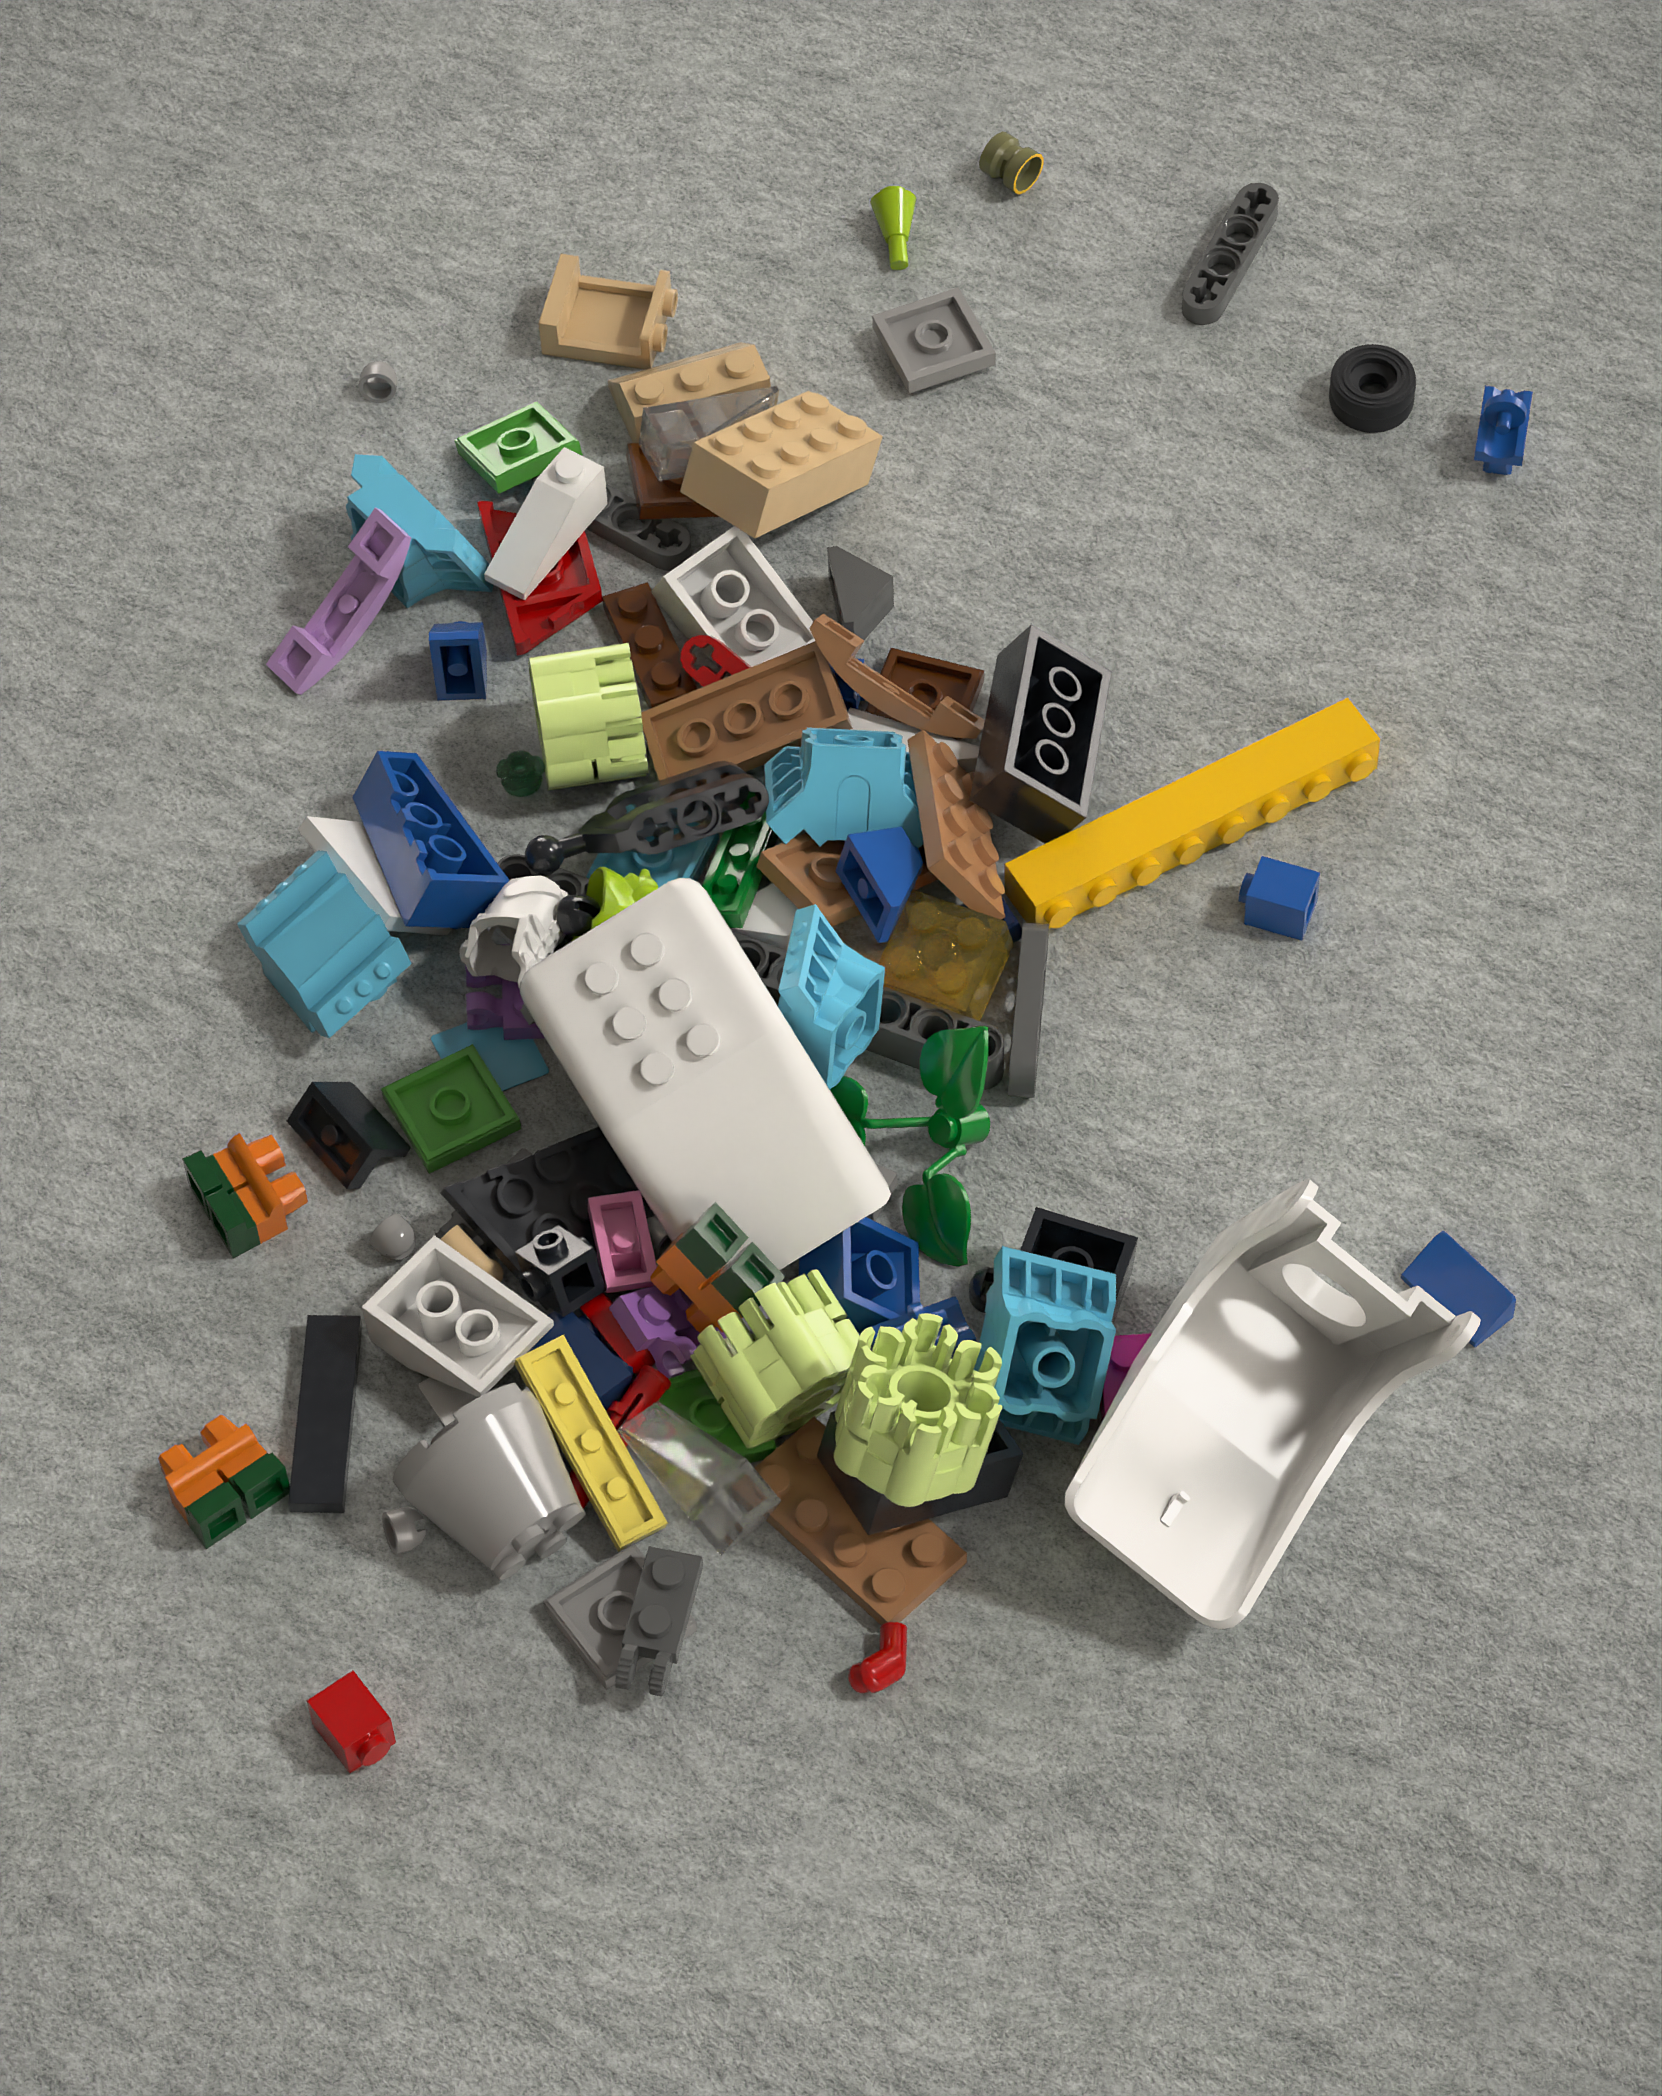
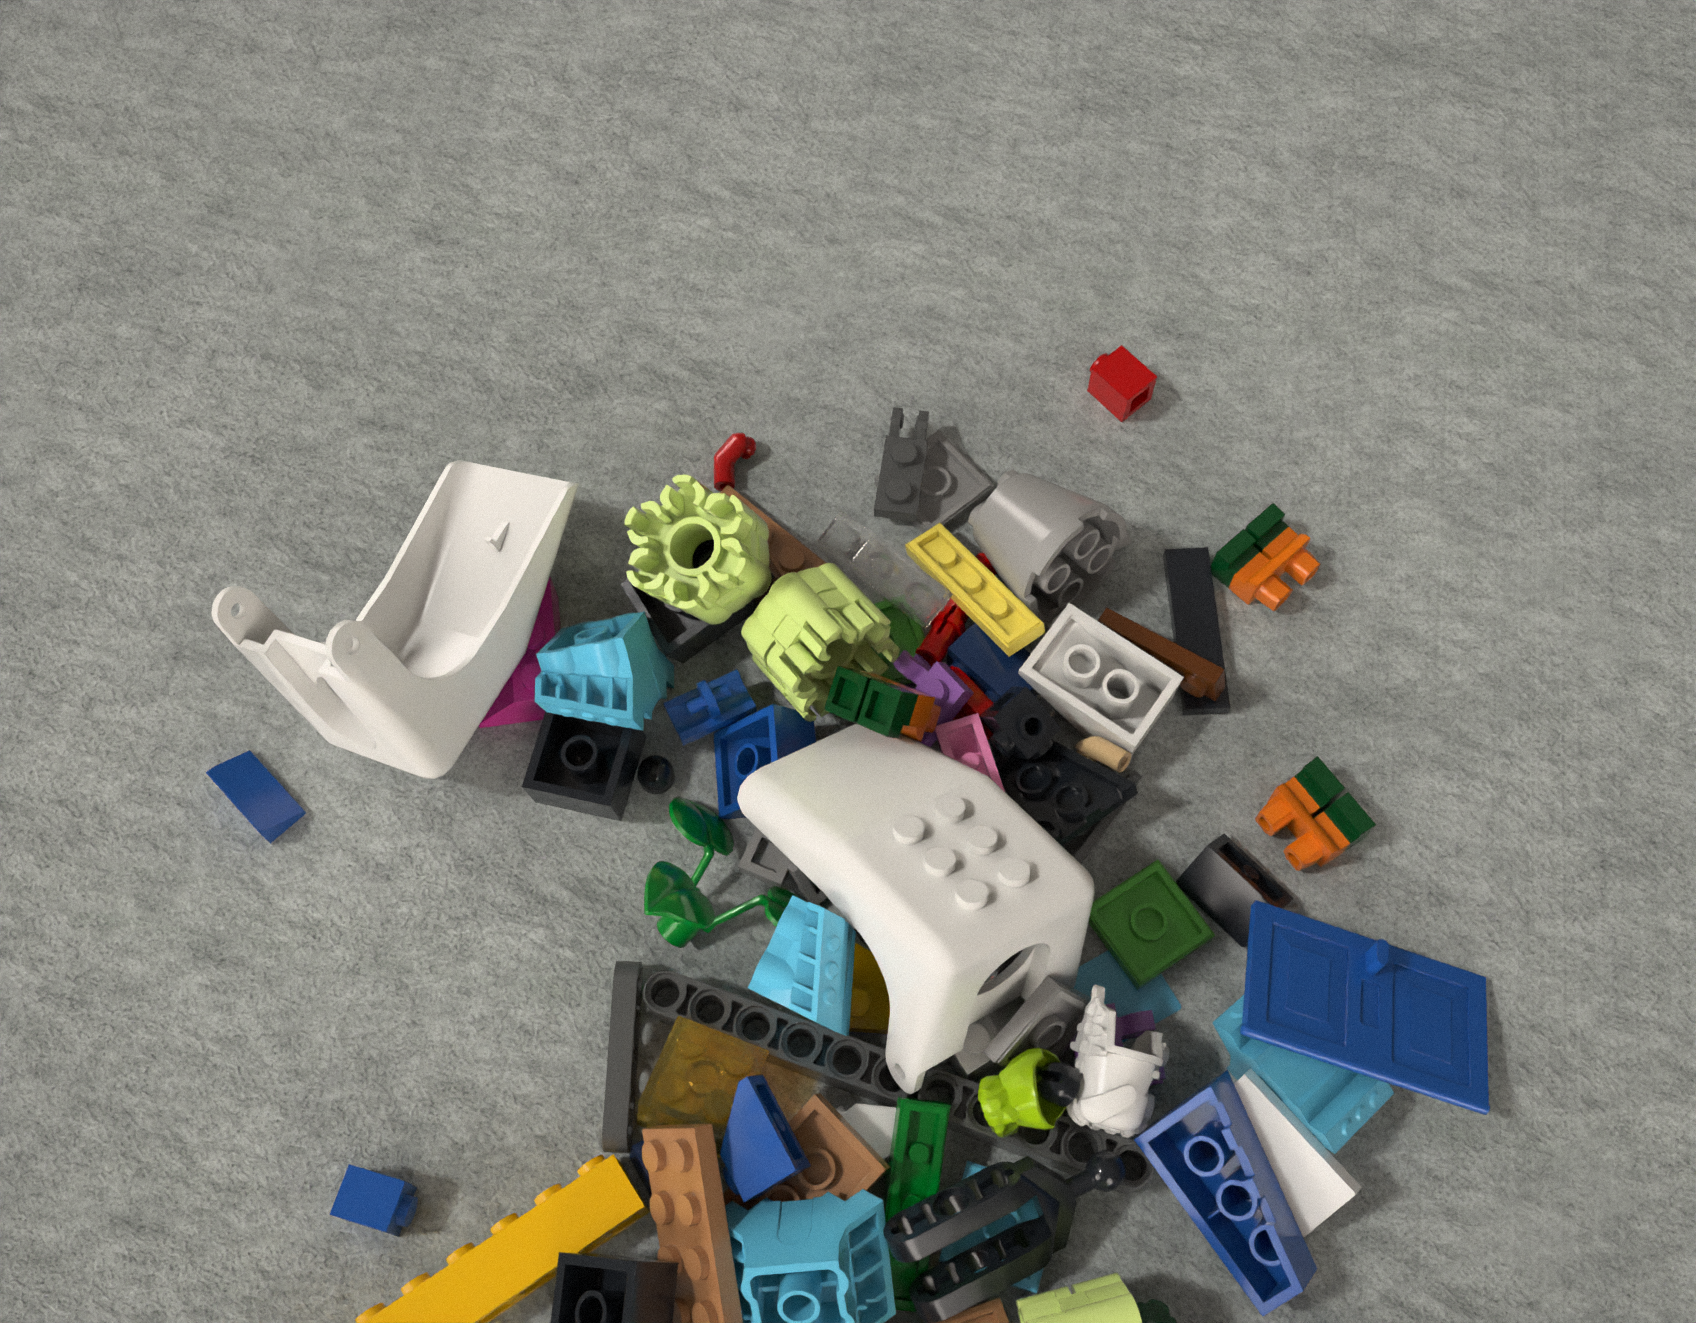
camera: 175 degrees right, 10 degrees up
light grey hinge [370,1213,416,1260] -> none
none -> reddish brown plate [1097,607,1225,702]
none -> blue door [1240,900,1490,1115]

